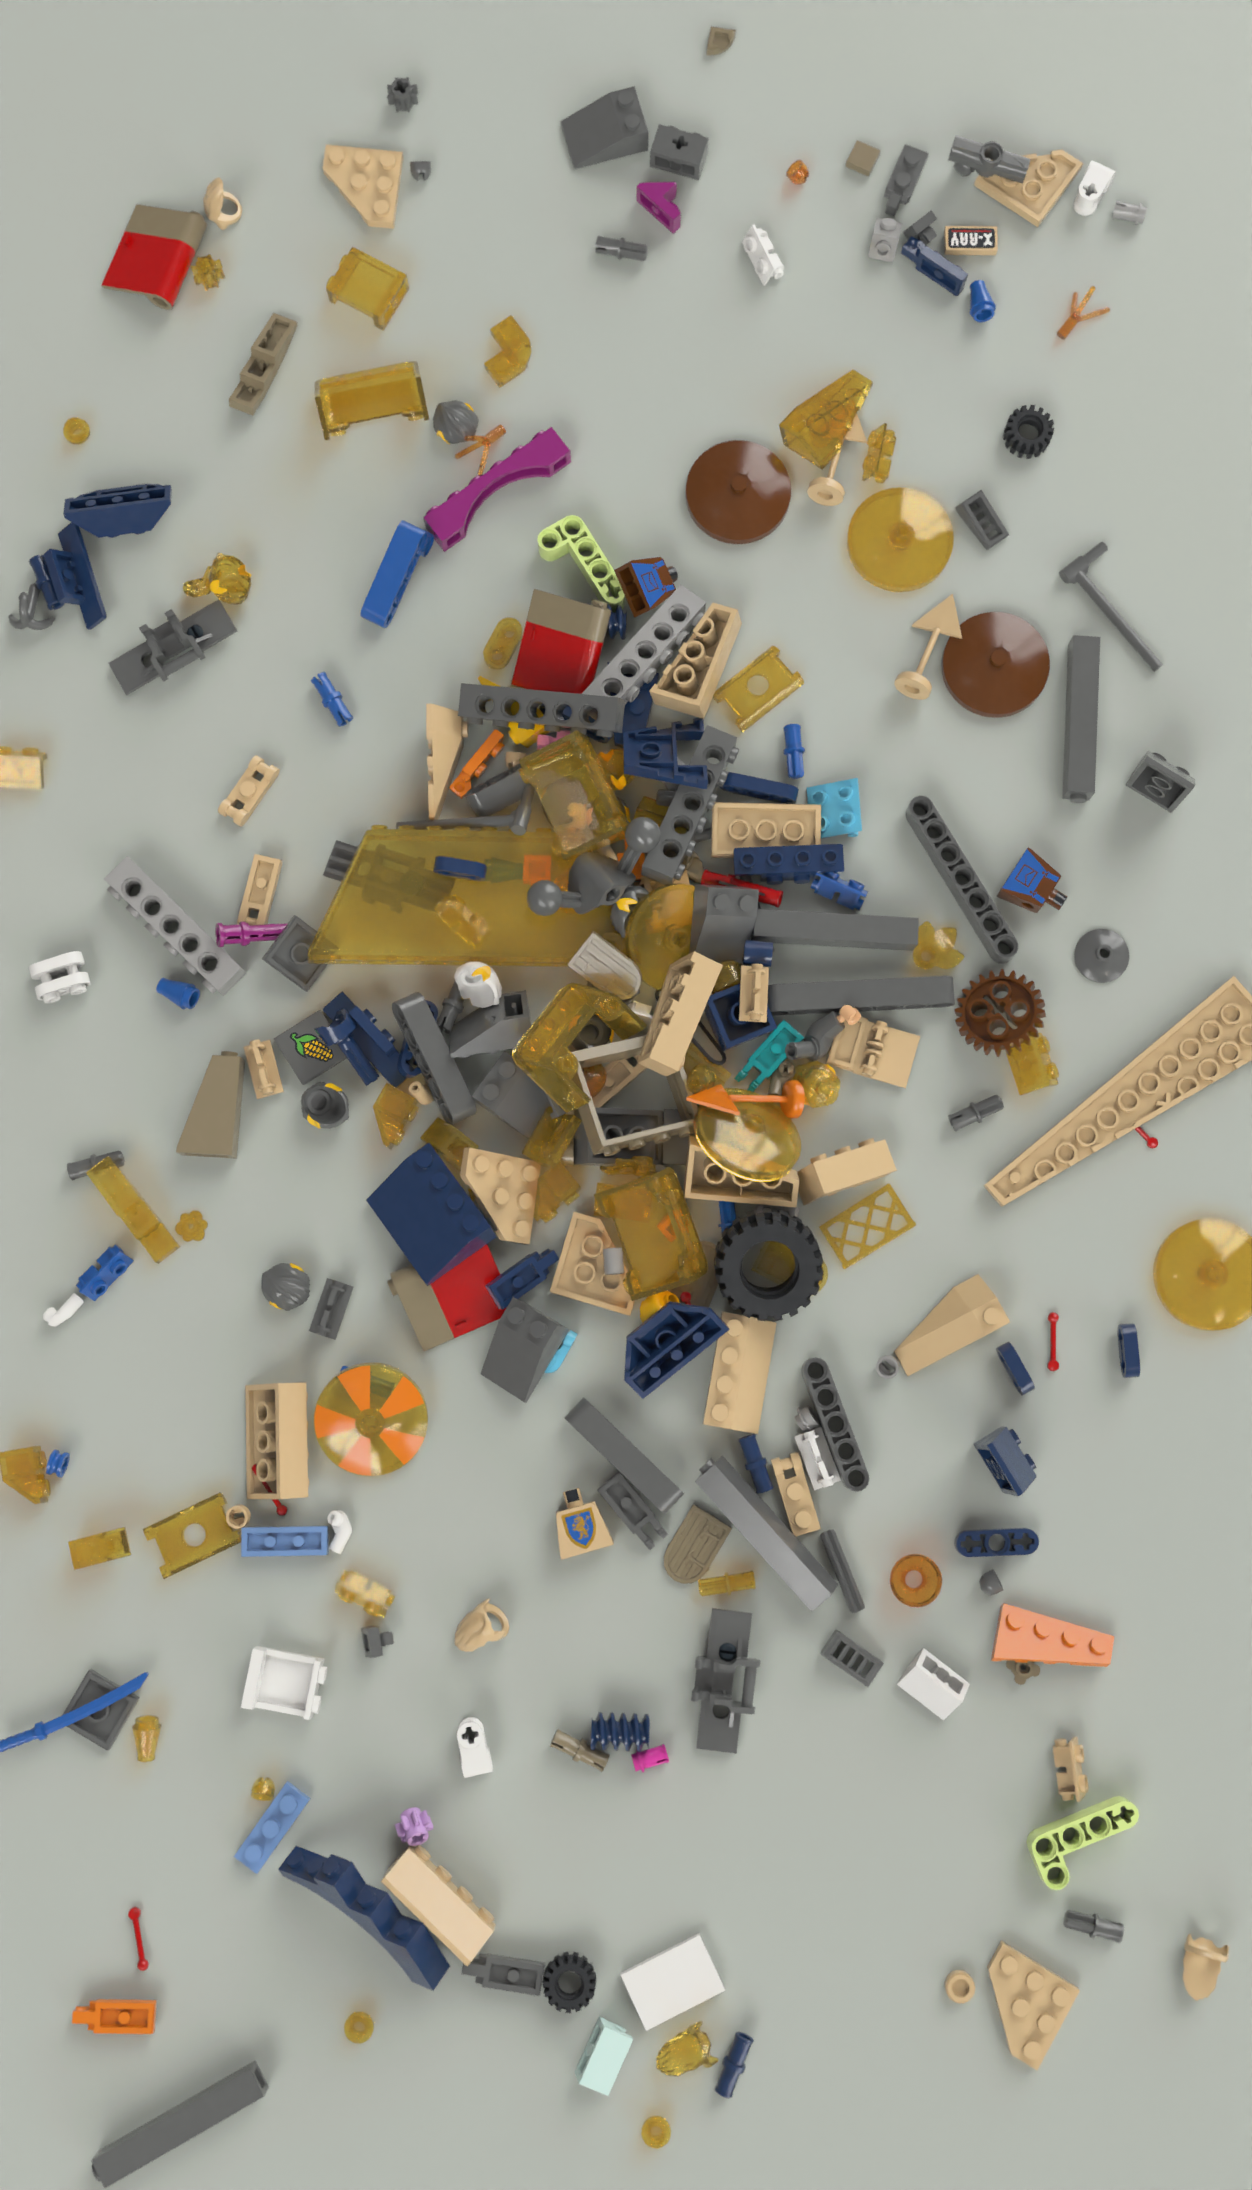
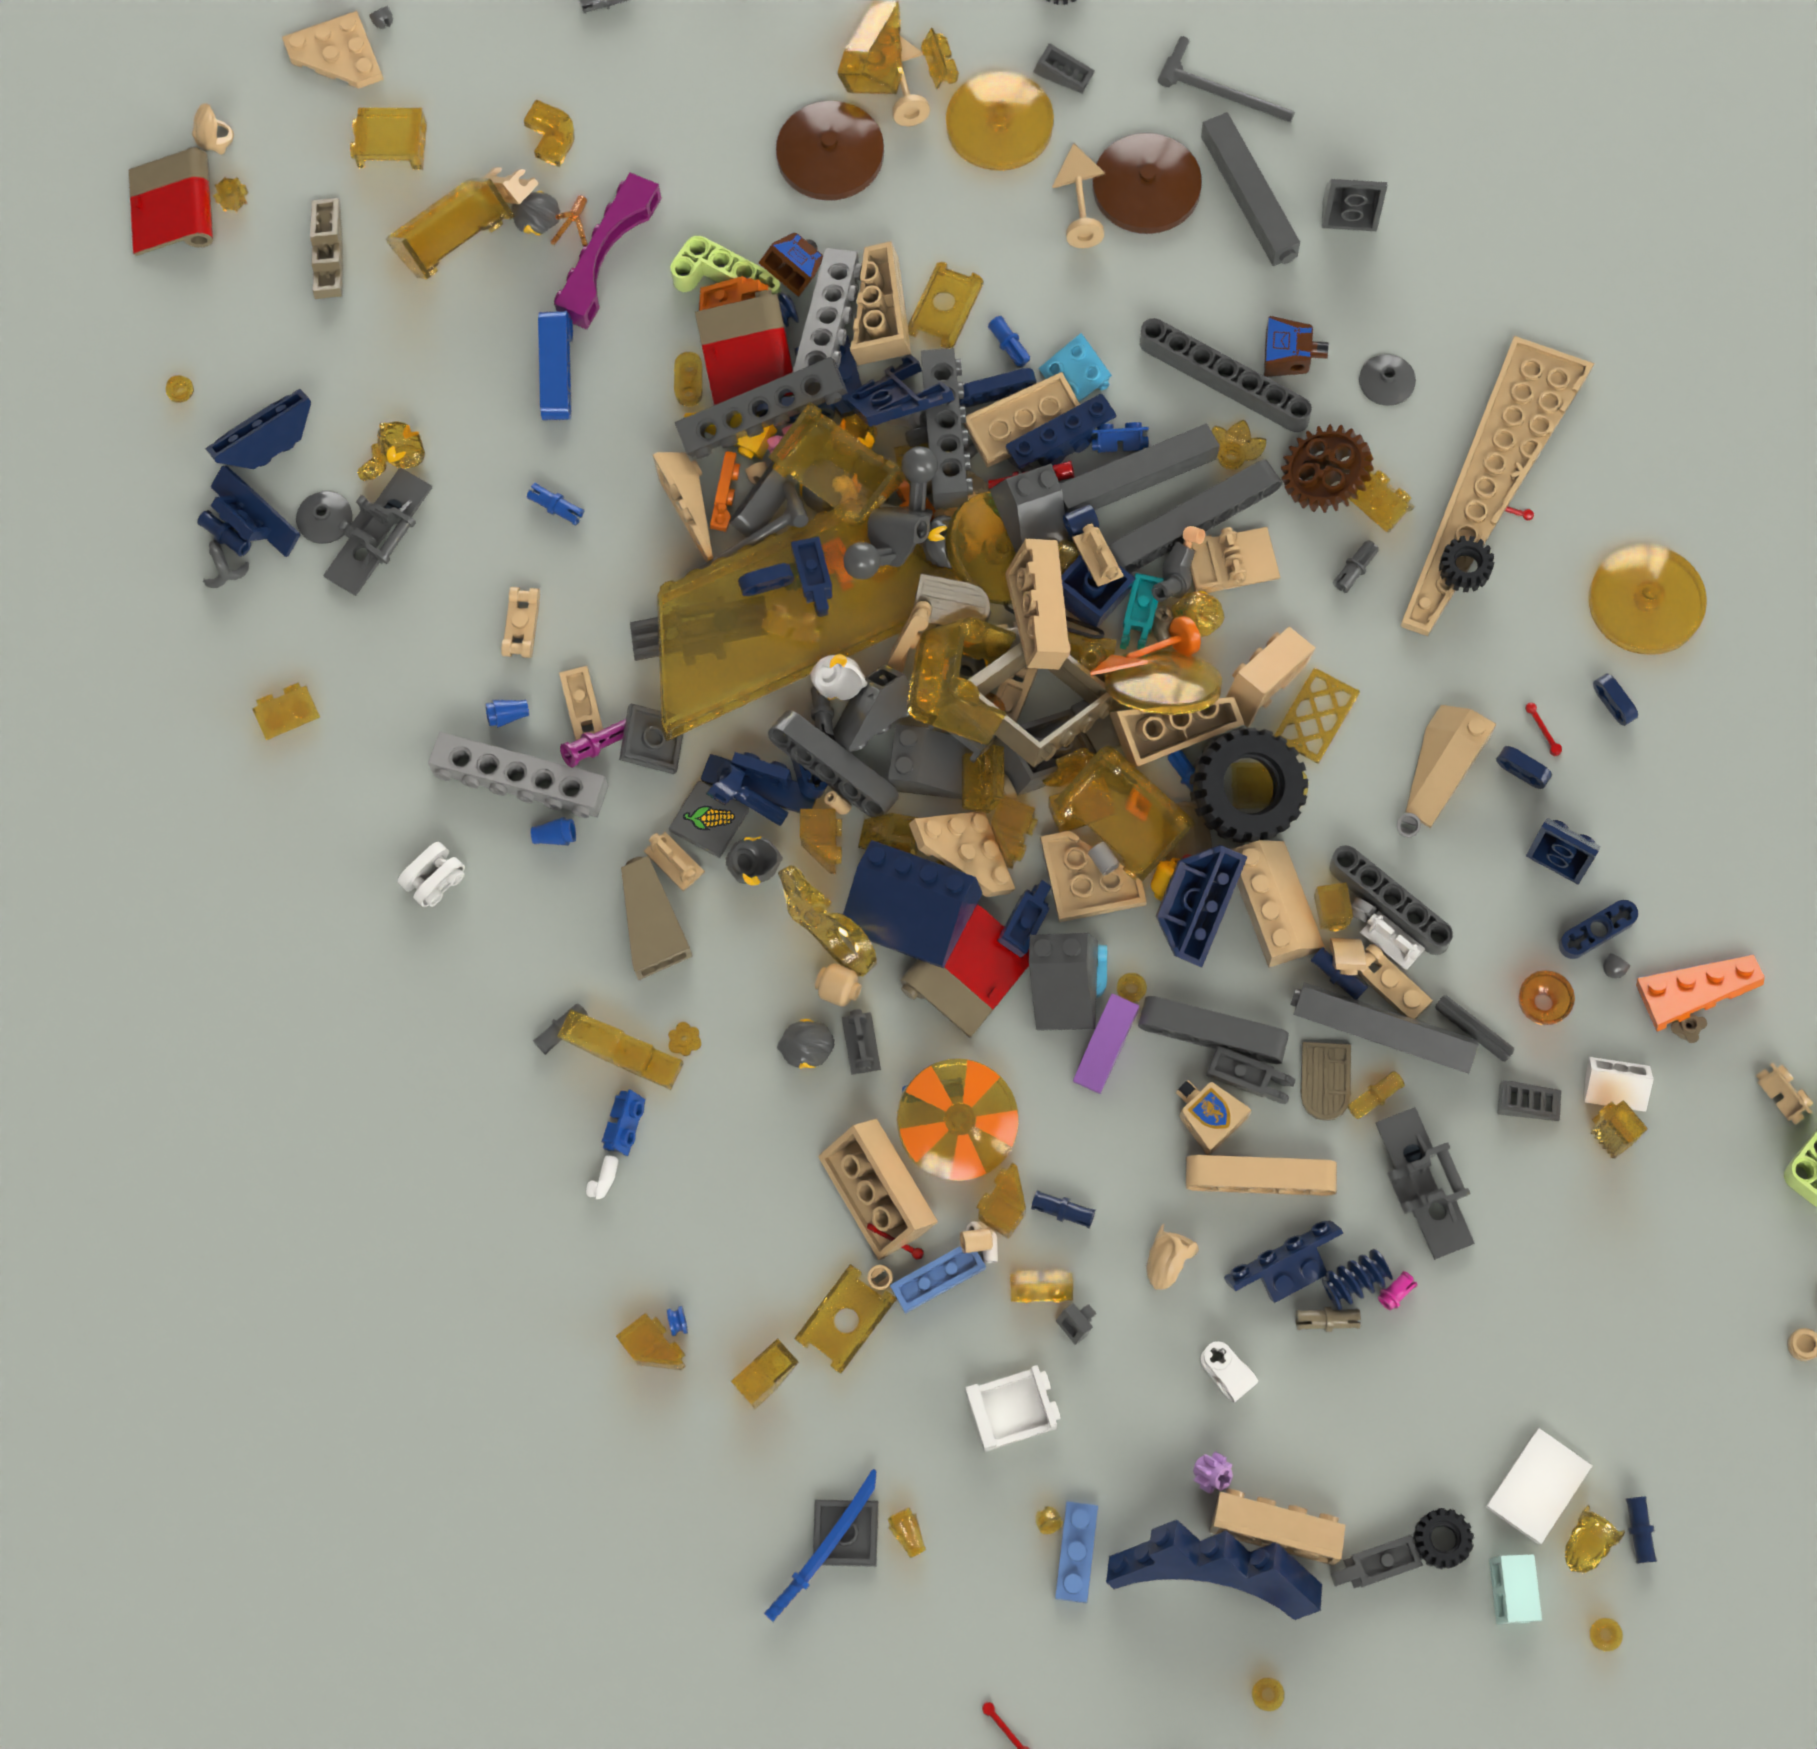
camera: 25 degrees left, 10 degrees down
none -> dark grey dish [296,491,353,544]
none -> tan hinge [477,167,539,204]
none -> blue cone [485,699,529,728]
none -> orange hinge [699,276,768,311]
none -> clear yellow animal [778,865,877,977]
none -> dark blue hinge [790,536,832,617]
none -> tan head [815,963,862,1007]
none -> tan plate [887,601,932,672]
none -> tan hinge [960,1228,993,1253]
none -> clear yellow slope [976,1163,1026,1239]
none -> dark blue pin [1031,1190,1096,1229]
none -> medium lavender slope [1073,993,1139,1094]
none -> clear yellow plate [1117,973,1147,1003]
none -> tan beam [1186,1155,1337,1196]
none -> dark blue bracket [1224,1220,1344,1303]
none -> clear yellow brick [1314,882,1353,931]
none -> tan slope [1330,938,1366,975]
none -> black tyre [1439,536,1494,593]
none -> clear yellow brick [1591,1100,1648,1159]

